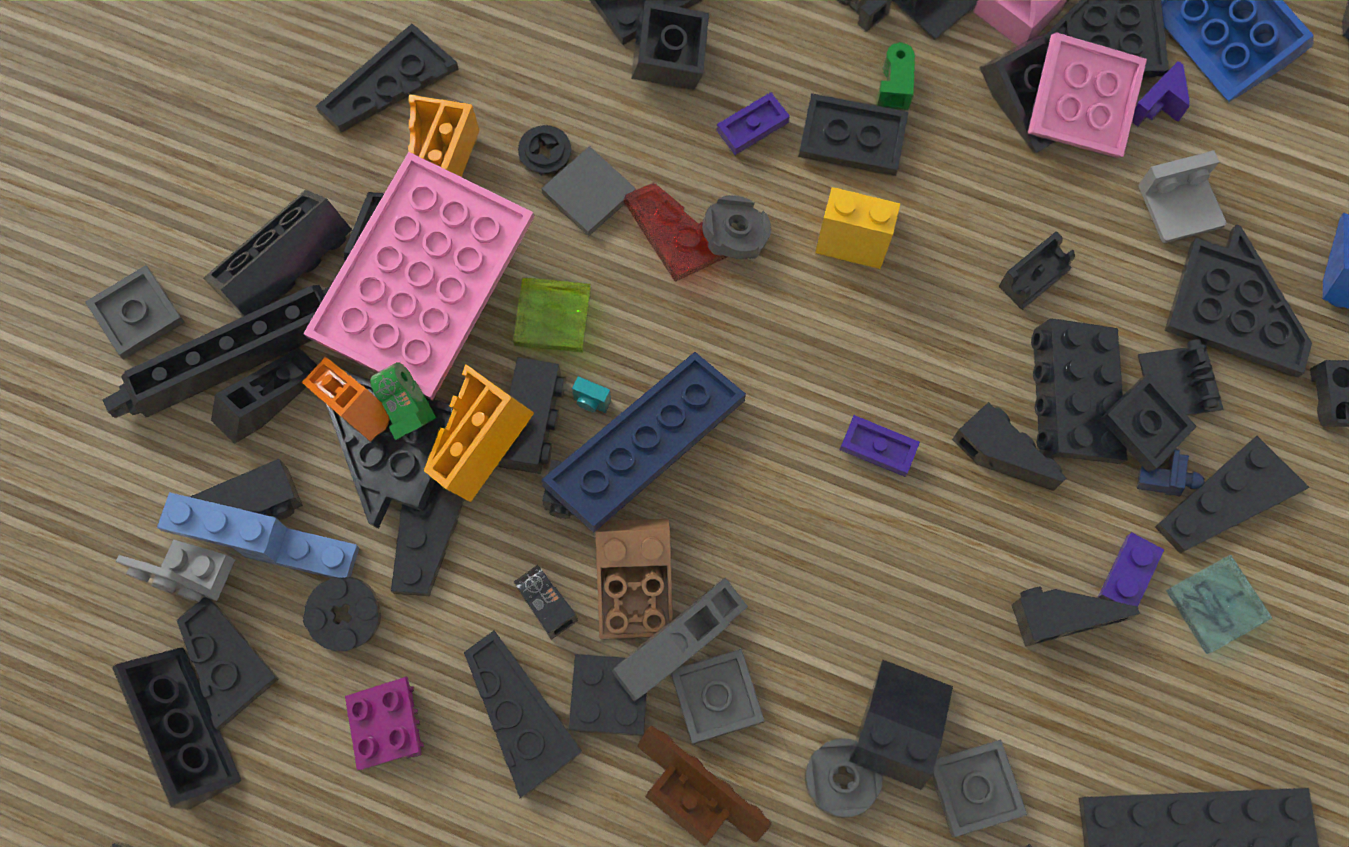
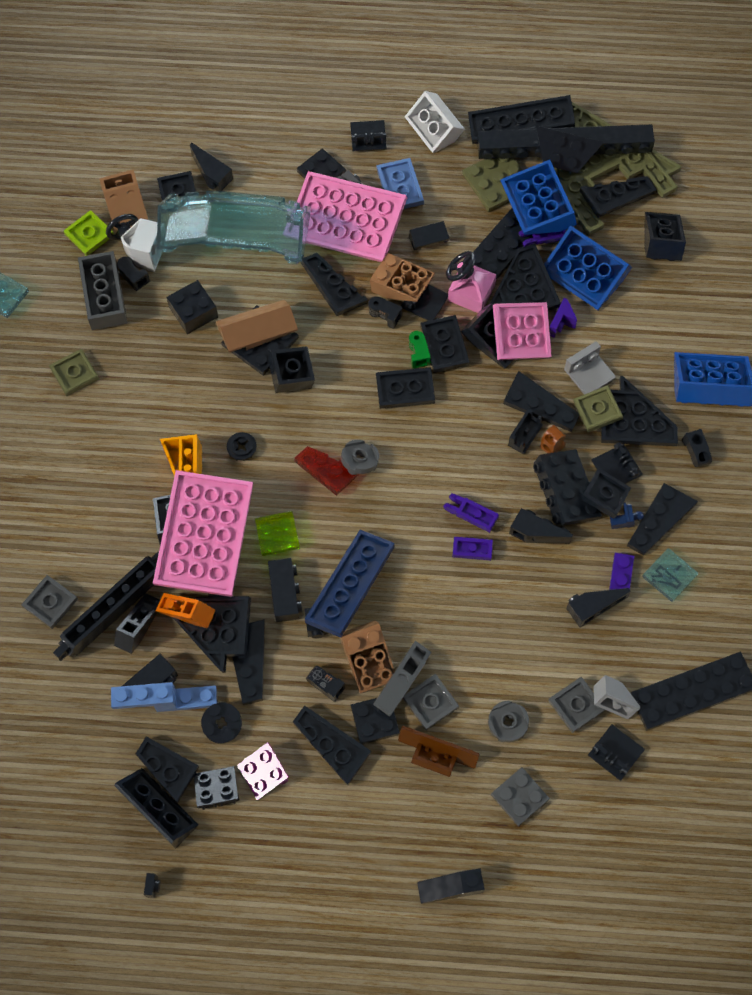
camera: 15 degrees left, 5 degrees down
light grey bracket [115,539,235,602] -> none
black slope [203,190,352,317] -> none
black wing [316,23,459,133] -> none
green leg [370,362,436,440] -> none
light orange wedge [424,364,534,502] -> none
dark grey tile [541,146,636,237] -> none
teal plate [572,376,611,413] -> none
dark purple plate [716,92,790,155] -> none
yellow slope [815,187,901,269] -> none
black slope [849,660,953,790] -> none
none -> hinge [194,766,239,810]
none -> black plate [420,315,470,373]
none -> dark purple hinge [443,493,499,533]
none -> black wing [503,371,580,432]
none -> dark orange leg [540,425,566,453]
none -> olive tile [573,385,623,432]
none -> light grey slope [594,675,640,719]

